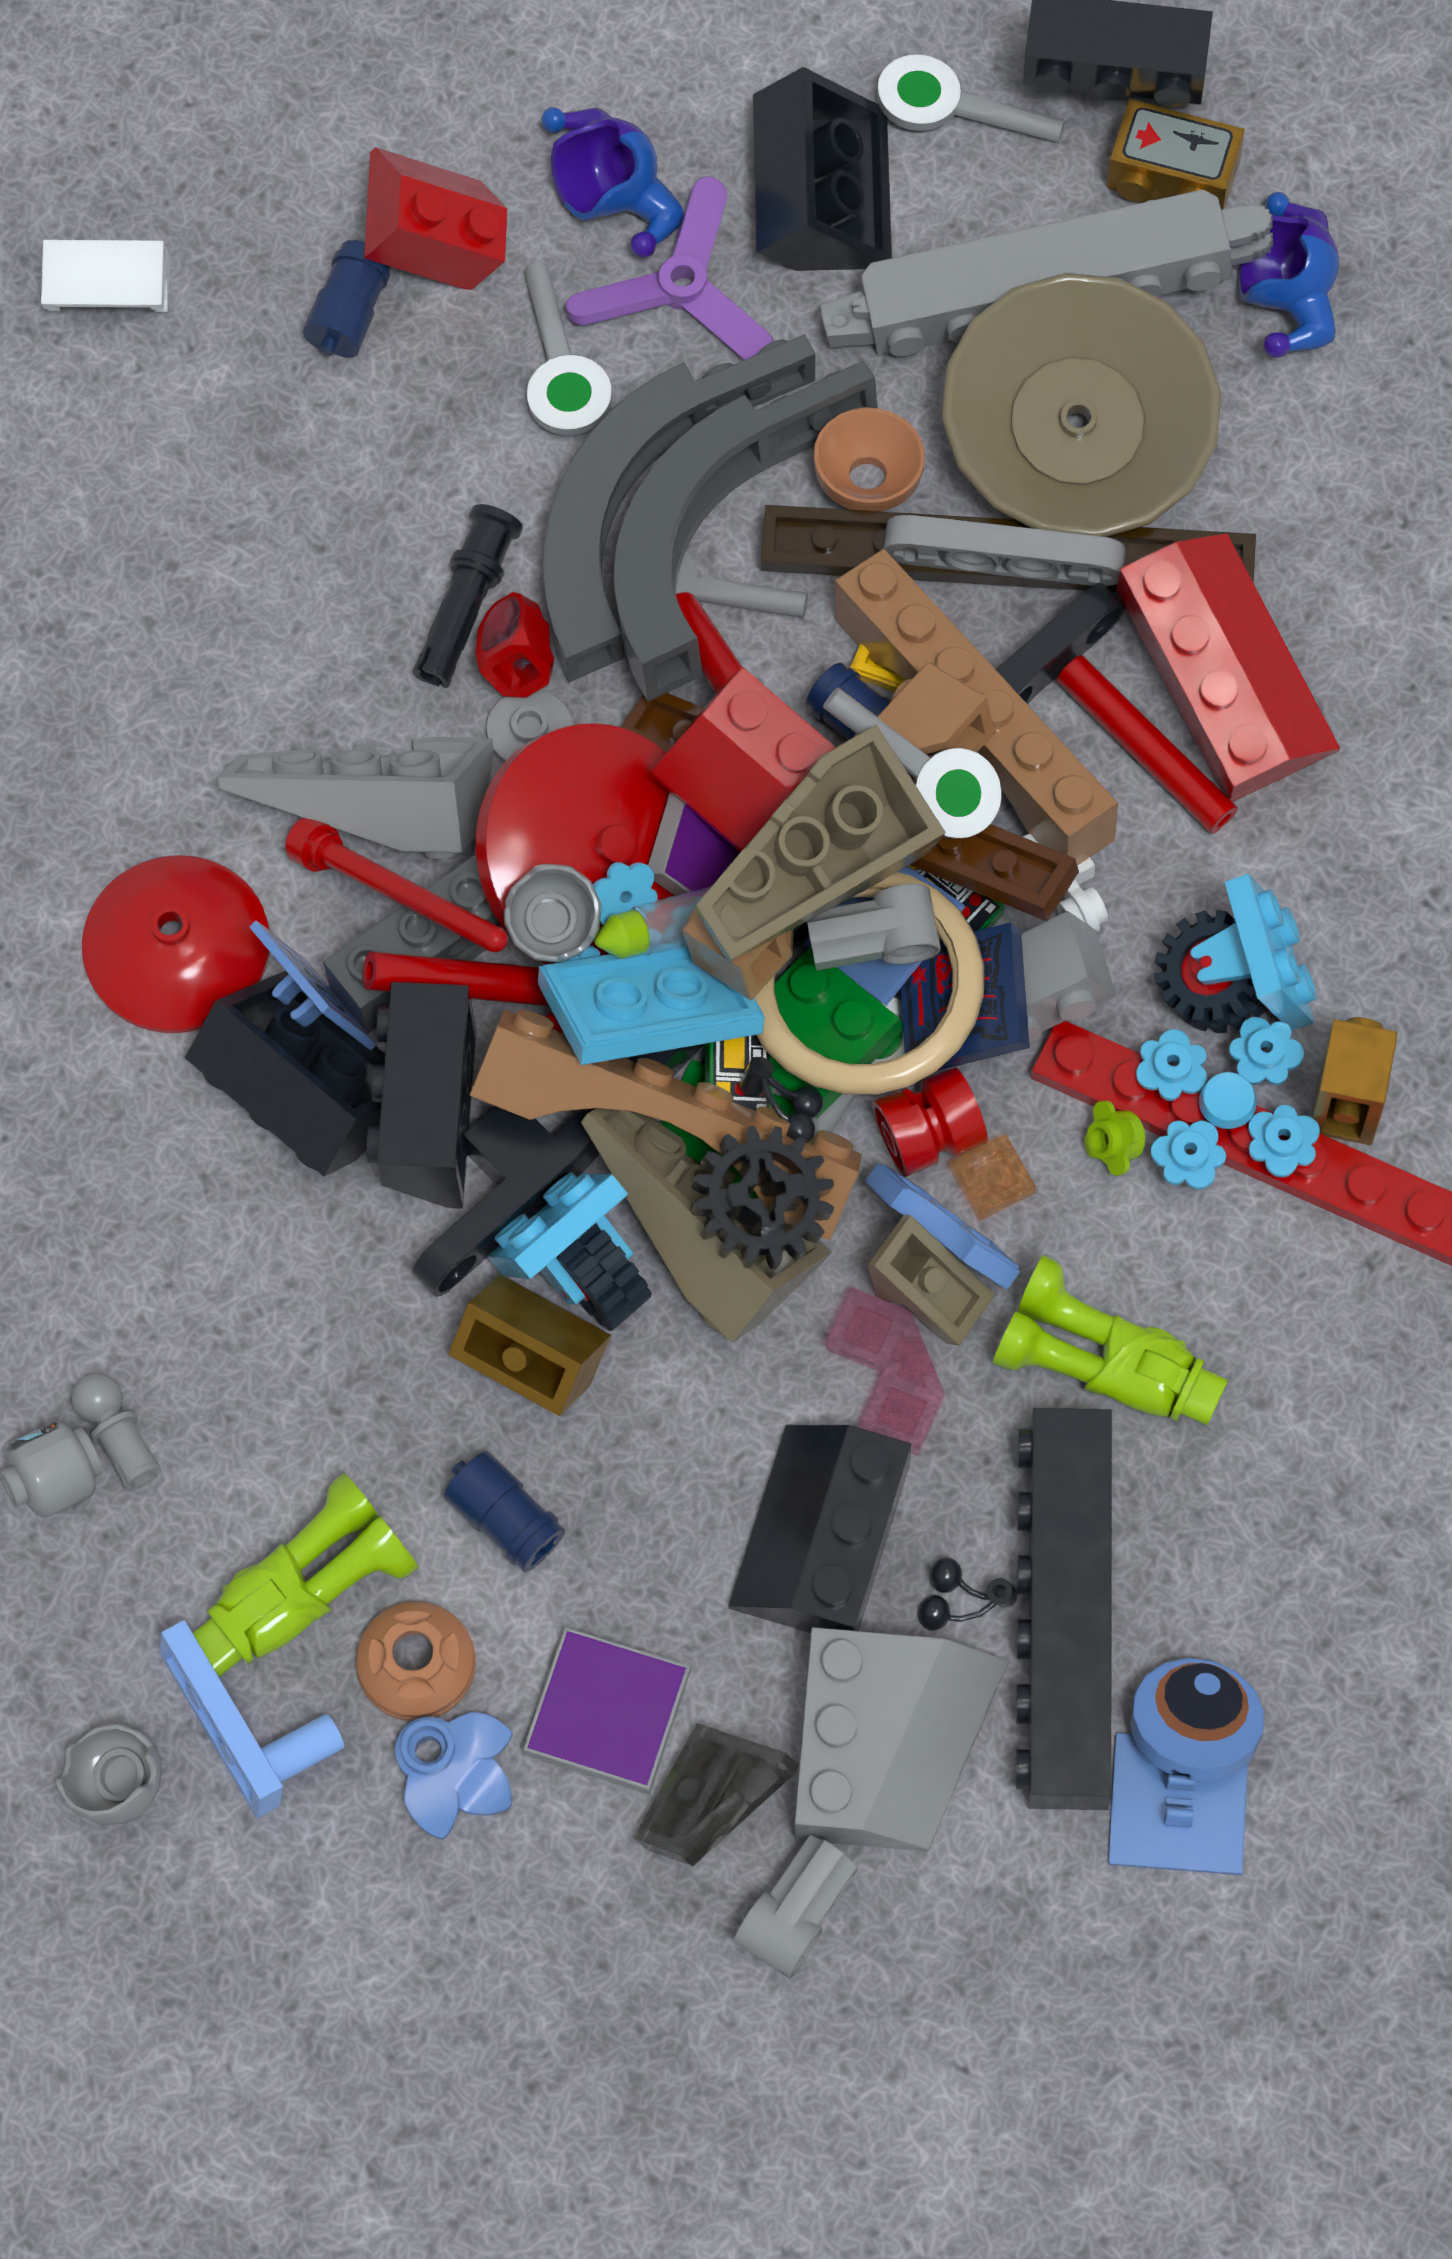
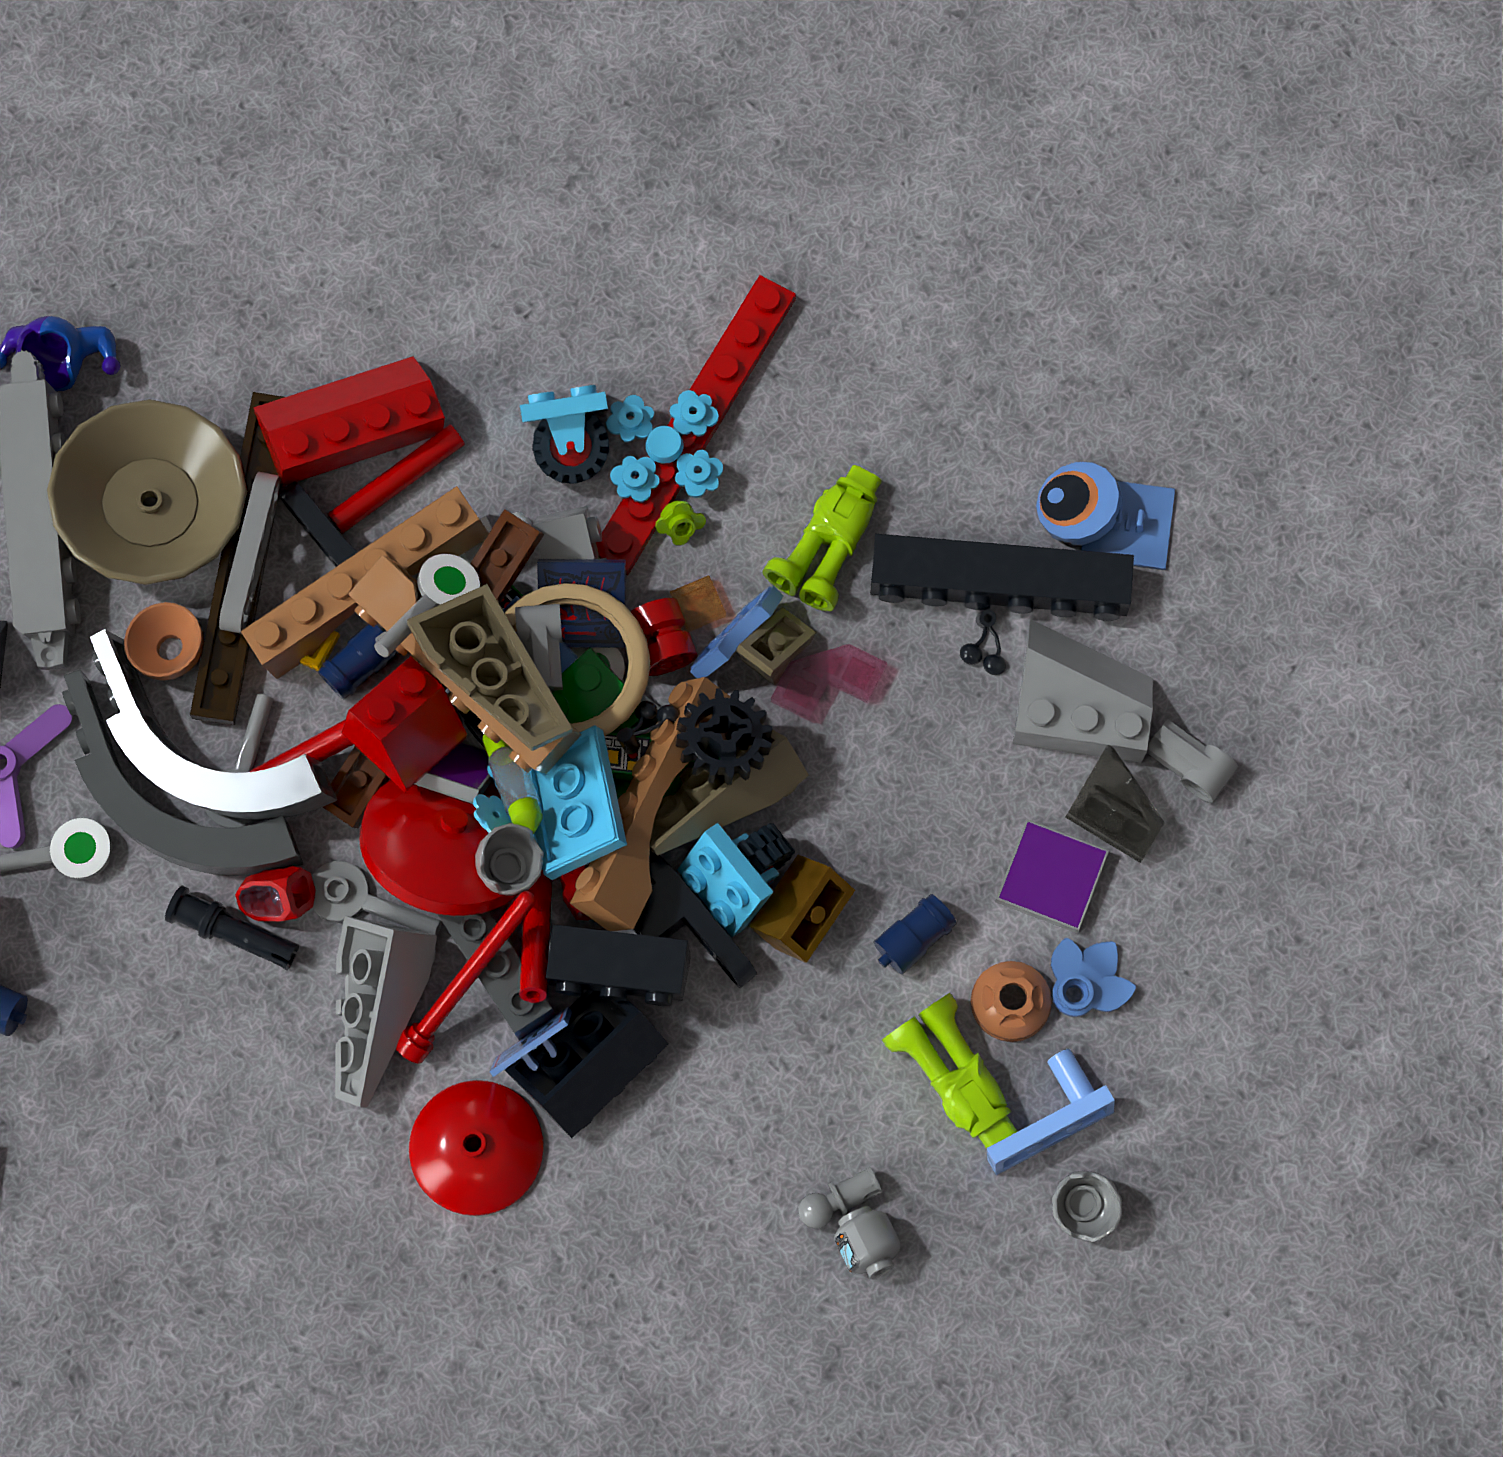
camera: 85 degrees left, 5 degrees up
black slope [728,1425,912,1633] -> none
pearl gold brick [1312,1017,1398,1146] -> none

